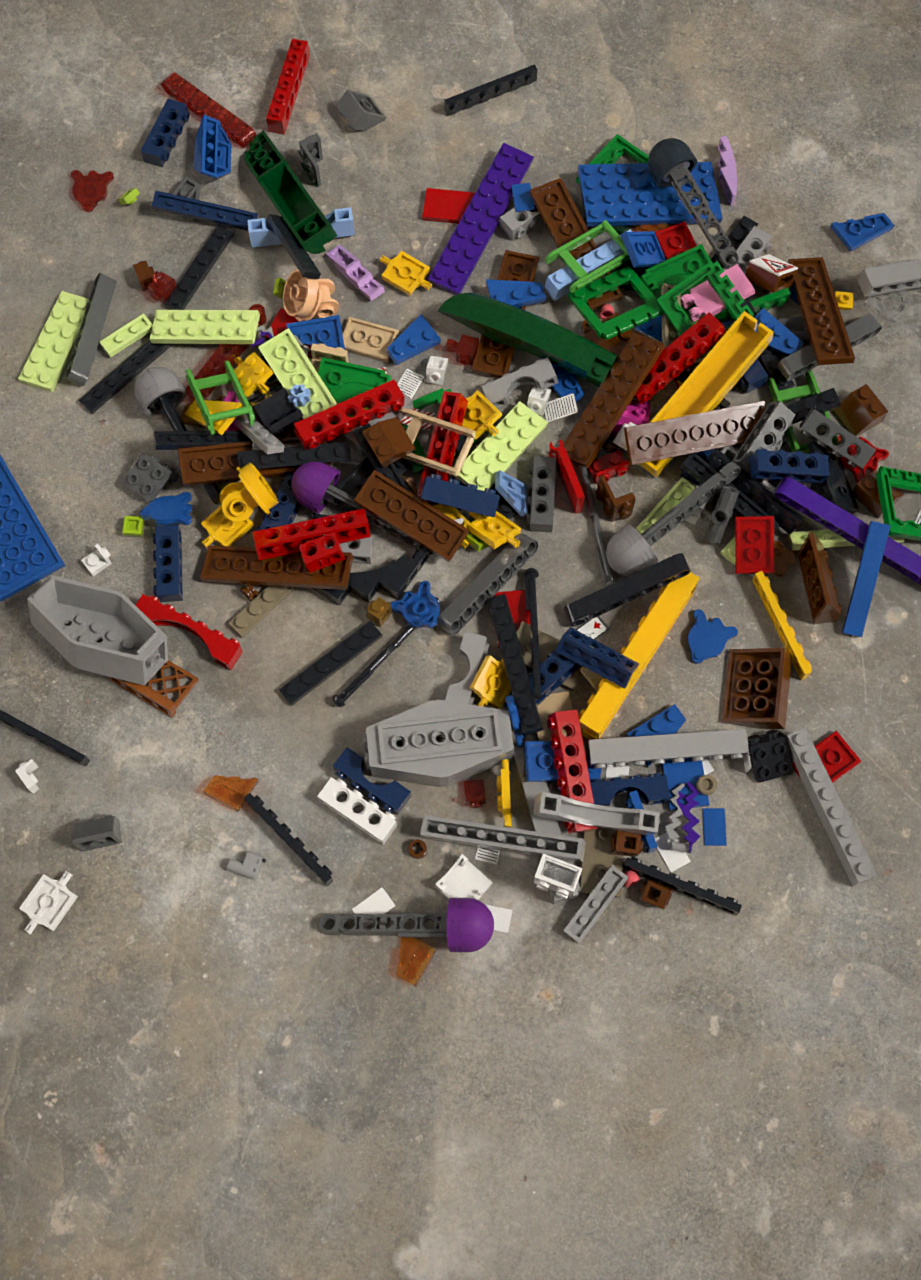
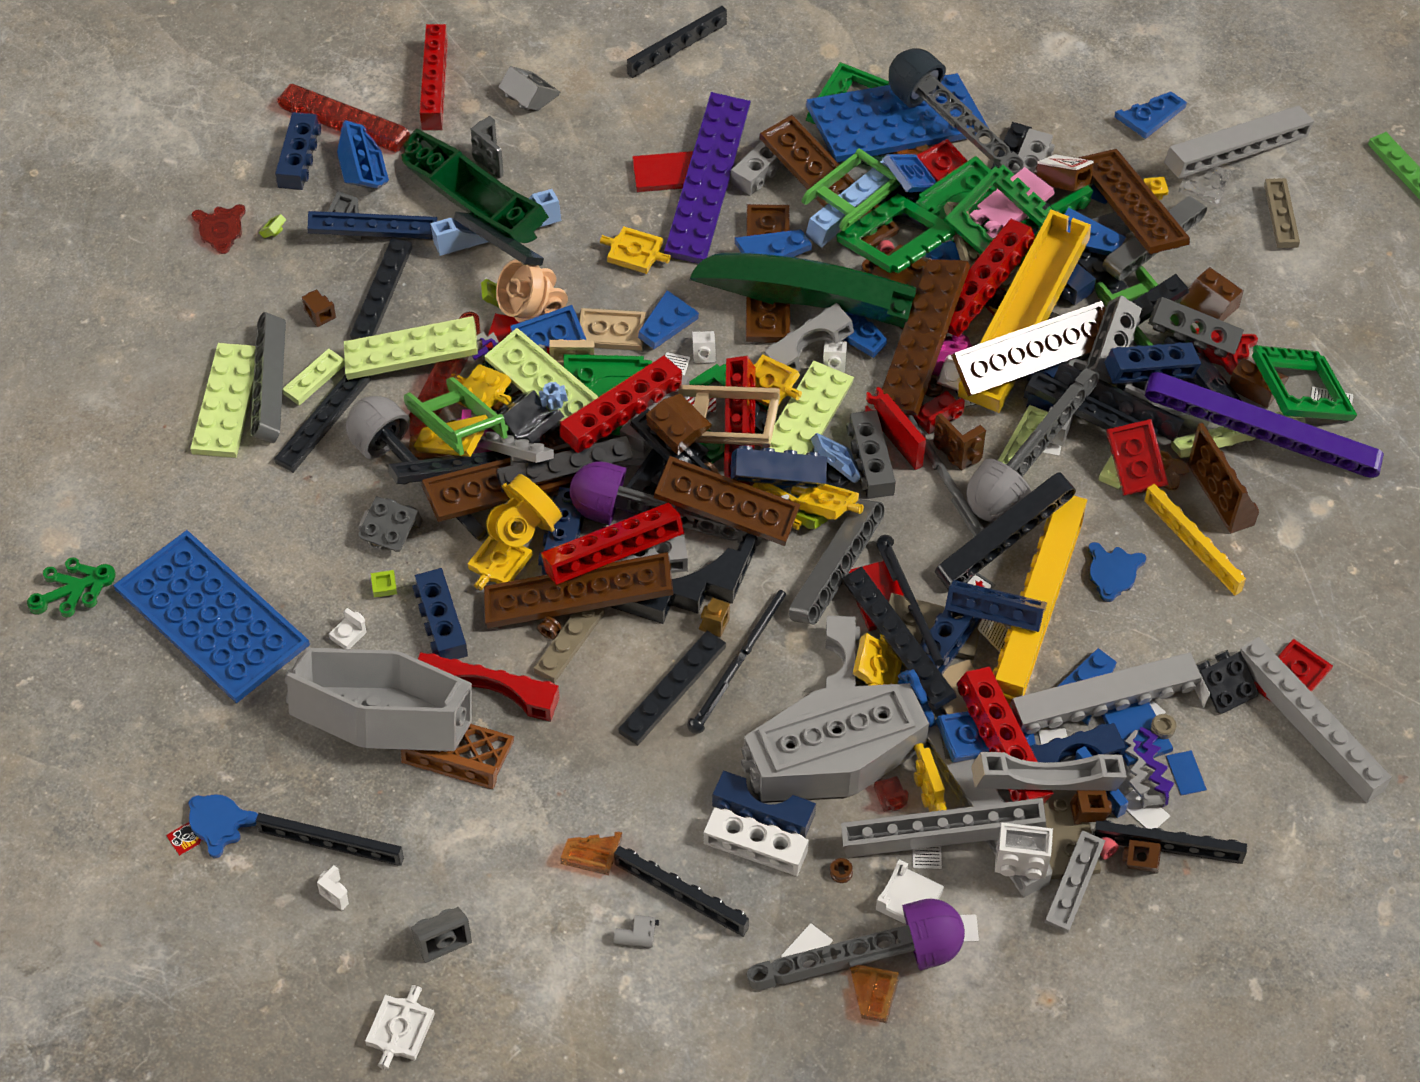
camera: 15 degrees left, 15 degrees down
blue tile [140,492,192,525] -> none
clear red brick [148,271,177,303] -> none
red brick [299,532,346,573] -> none
lavender slope [326,244,385,301] -> none
blue tile [390,581,440,628] -> none
clear red brick [446,334,479,366] -> none
blue sticker [511,183,535,212] -> none
white sticker [545,394,578,422] -> none
dark grey piece [705,486,740,544] -> none
lavender slope [718,136,737,206] -> none
reddish brown slope [721,648,792,729] -> none
blue tile [842,521,891,637] -> none

